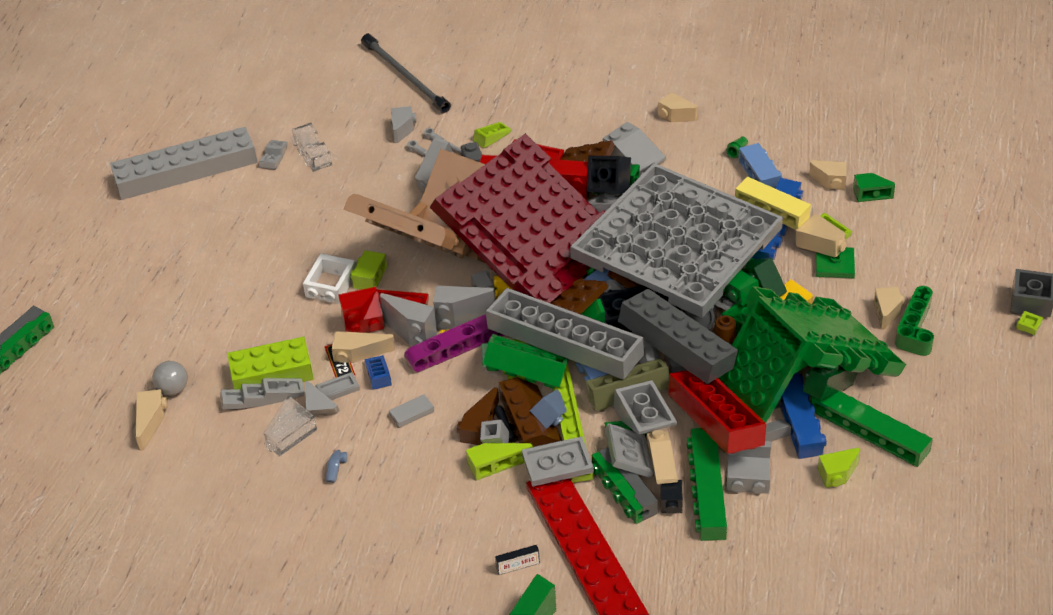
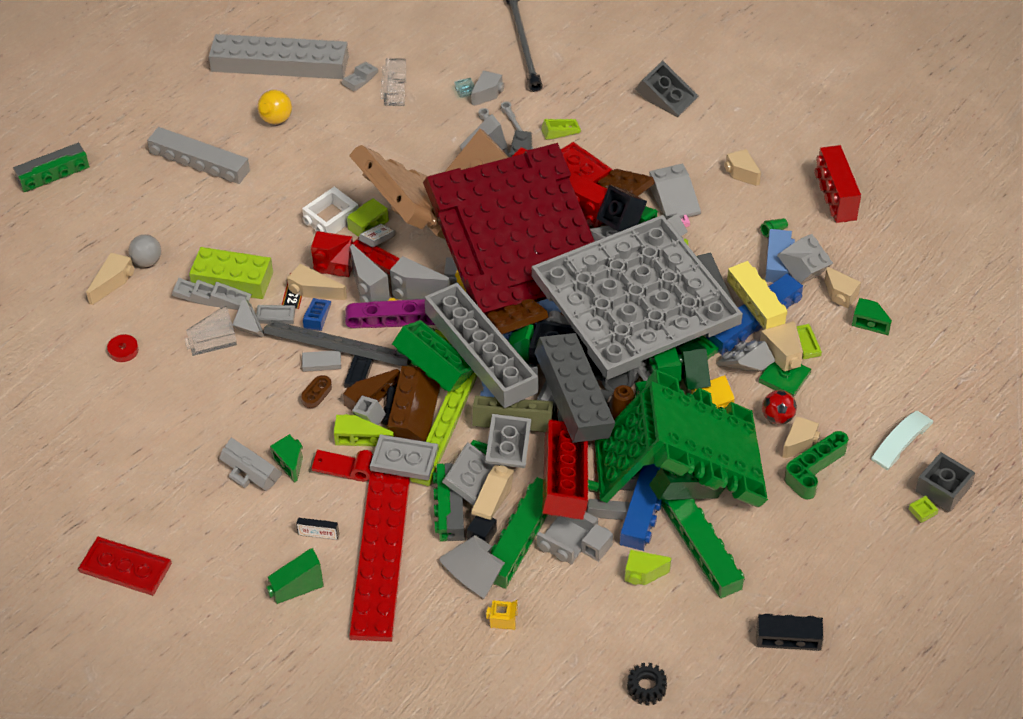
camera: 25 degrees right, 5 degrees up
sand blue arm [326,450,348,482] -> none
sand blue slope [530,389,567,429] -> none
none -> red piece [107,334,139,362]
none -> light grey brick [147,127,250,184]
none -> light grey piece [219,437,282,491]
none -> yellow brick [257,90,292,124]
none -> dark grey tile [264,321,411,366]
none -> green slope [270,434,303,483]
none -> reddish brown plate [301,375,332,408]
none -> red door [311,449,374,482]
none -> black tile [344,355,373,388]
none -> tile [359,224,395,247]
none -> light grey slope [439,535,505,598]
none -> clear light blue plate [454,78,475,98]
none -> yellow window [486,599,518,630]
none -> light grey brick [582,524,613,562]
none -> black tyre [627,663,667,706]
none -> dark grey slope [635,61,699,117]
none -> light grey slope [717,340,775,371]
none -> black brick [757,613,823,651]
none -> red piece [762,390,797,425]
none -> light grey slope [777,234,833,284]
none -> red brick [815,145,861,223]
none -> light aqua slope [871,411,934,470]

